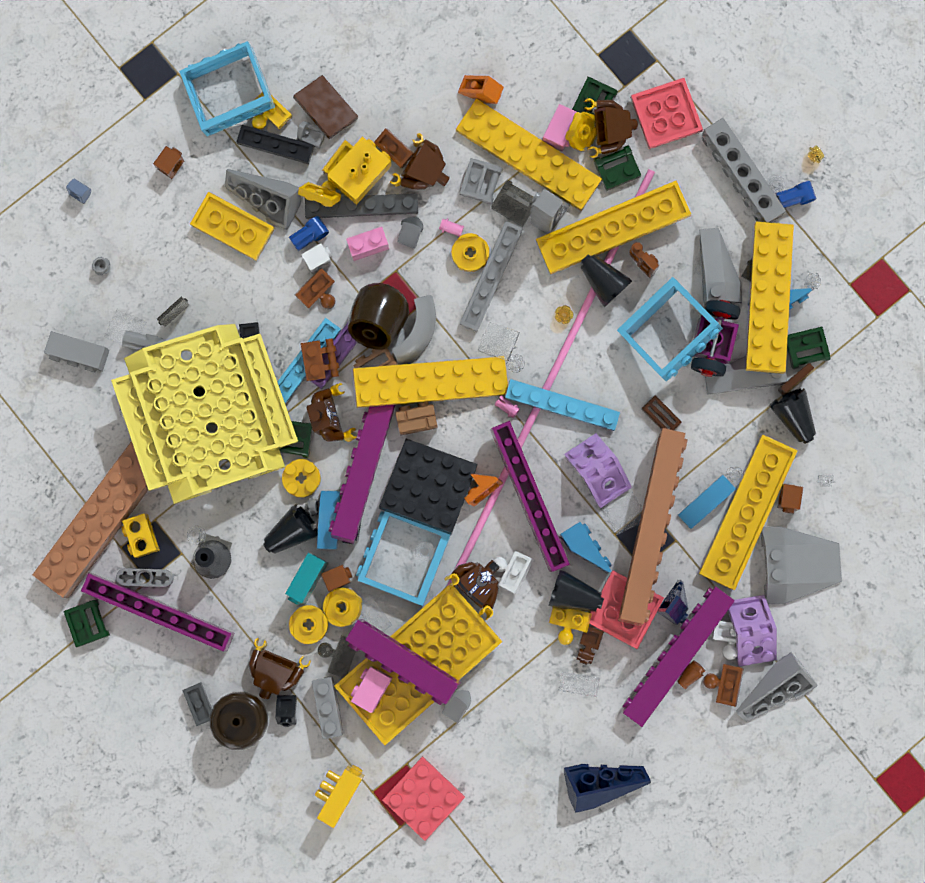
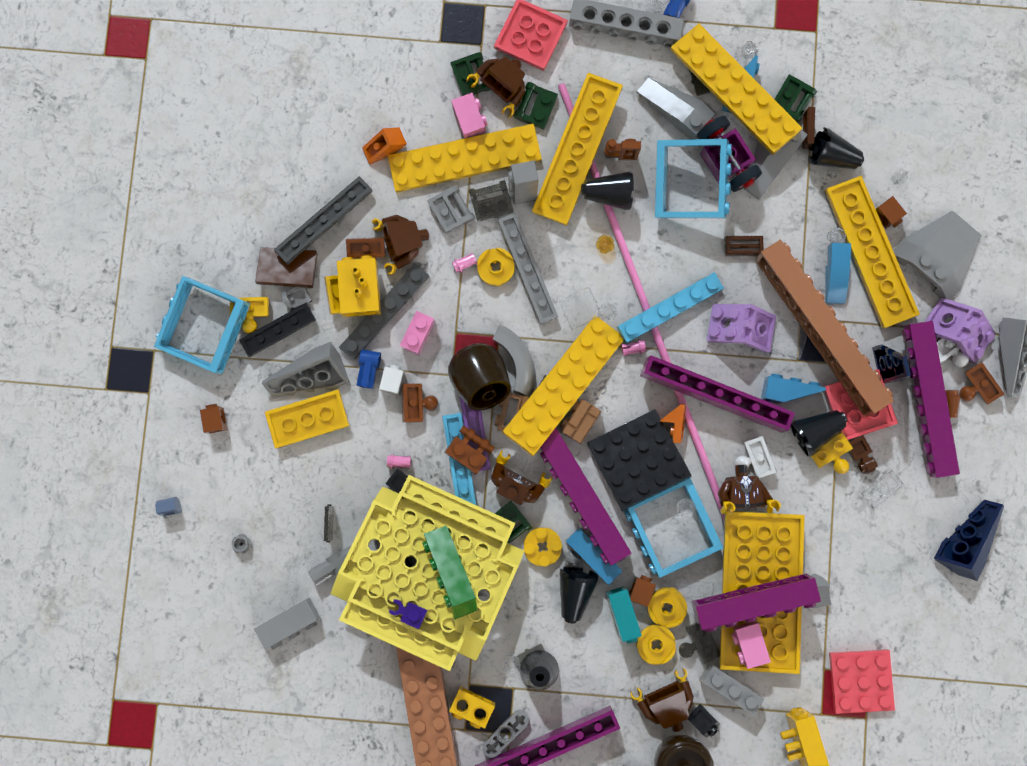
camera: 50 degrees left, 0 degrees up
yellow plate [298,181,341,207] -> none
dark grey tile [397,217,423,249] -> none
yellow plate [565,112,596,151] -> none
none -> dark grey plate [274,176,373,265]
none -> bright pink pin [387,454,411,469]
none -> dark purple plate [389,599,427,630]
none -> green wedge [422,525,477,619]

